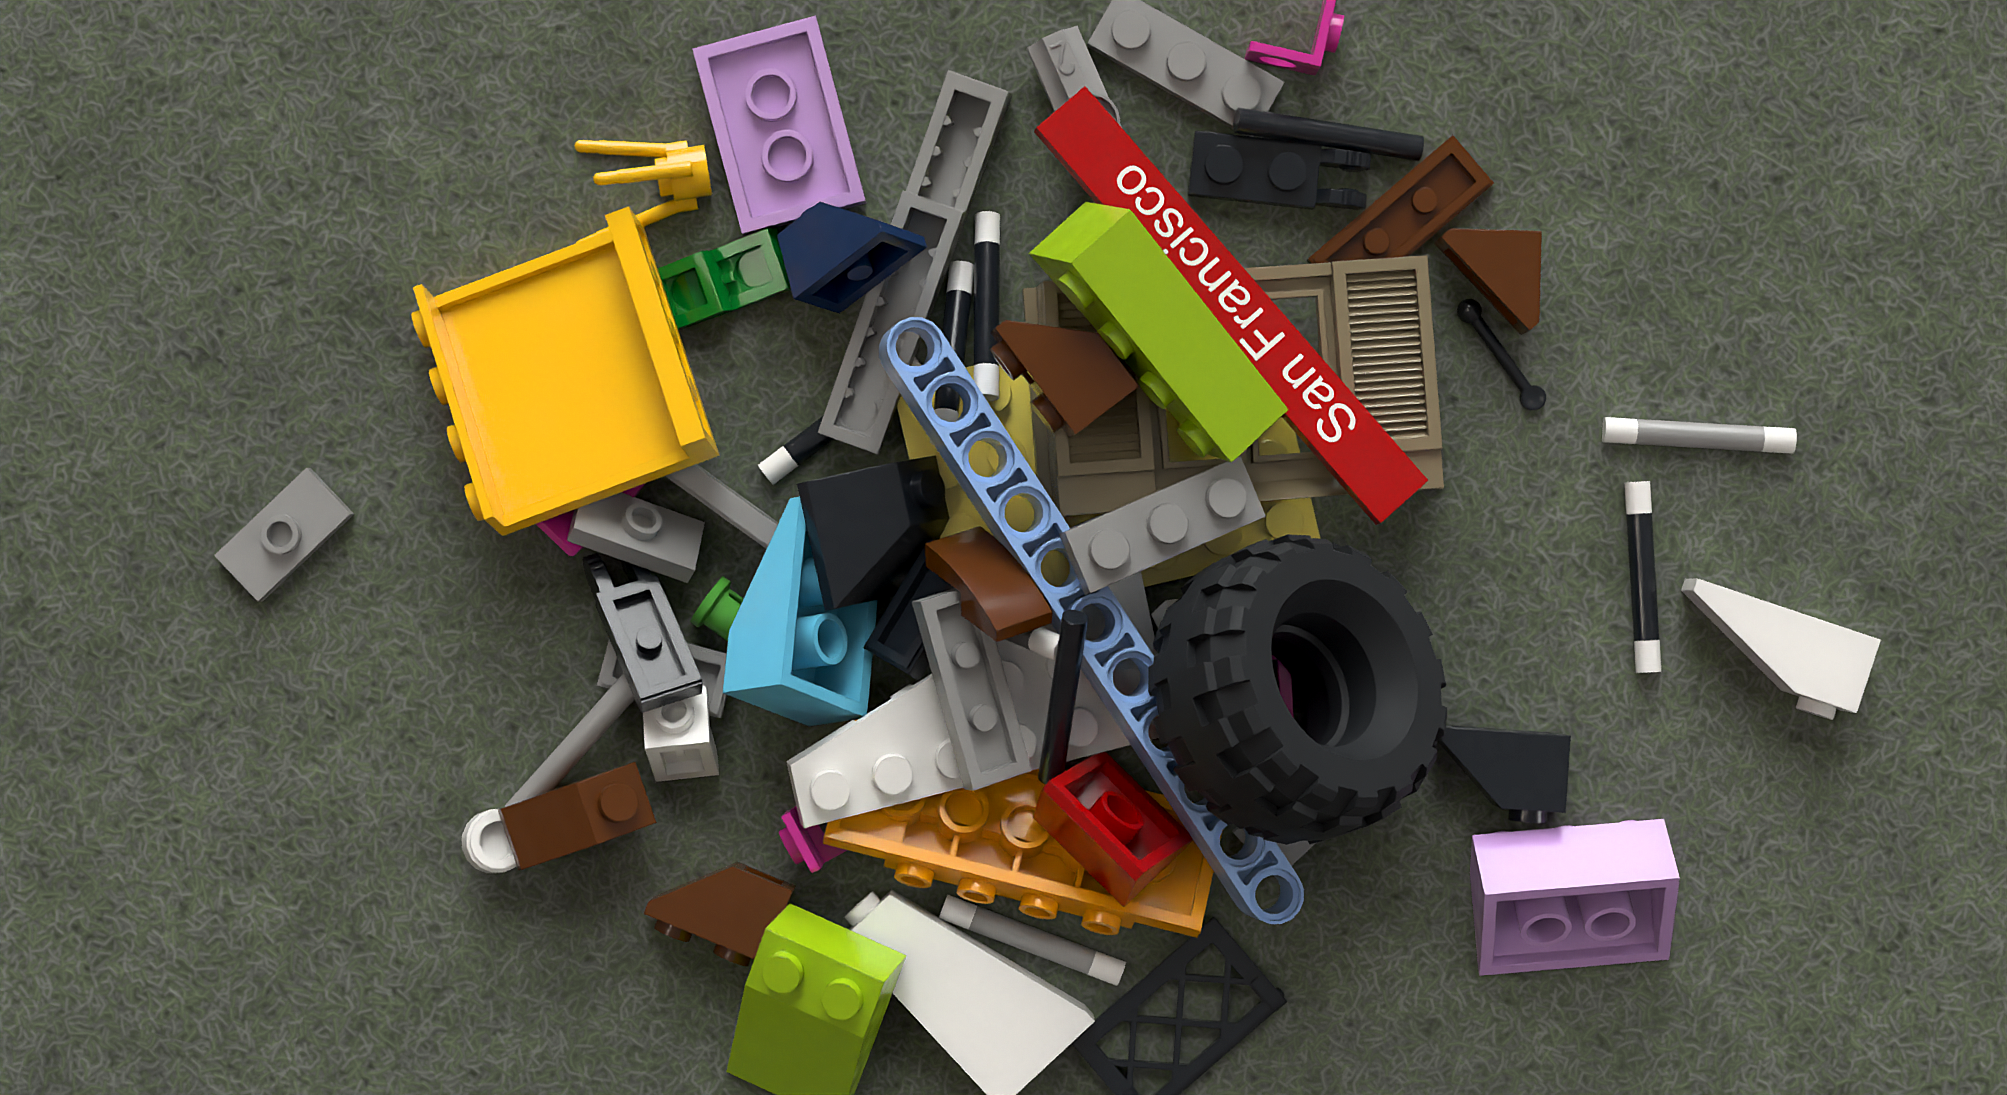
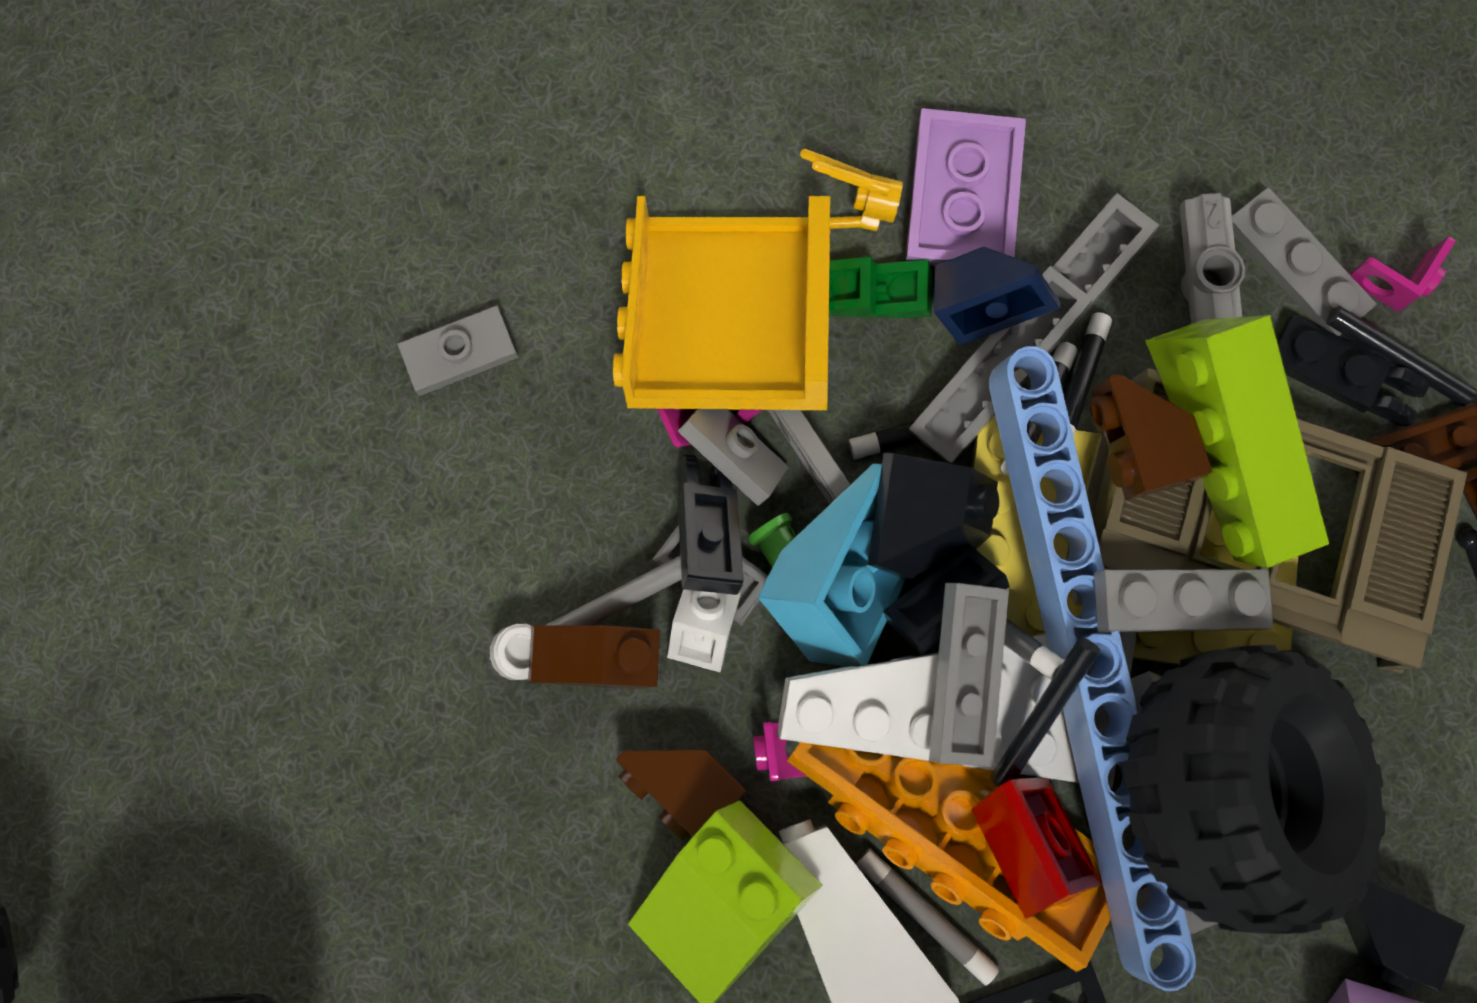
camera: 25 degrees right, 10 degrees down
reddish brown slope [925,526,1052,642] -> none
red tile [1034,86,1429,525] -> none

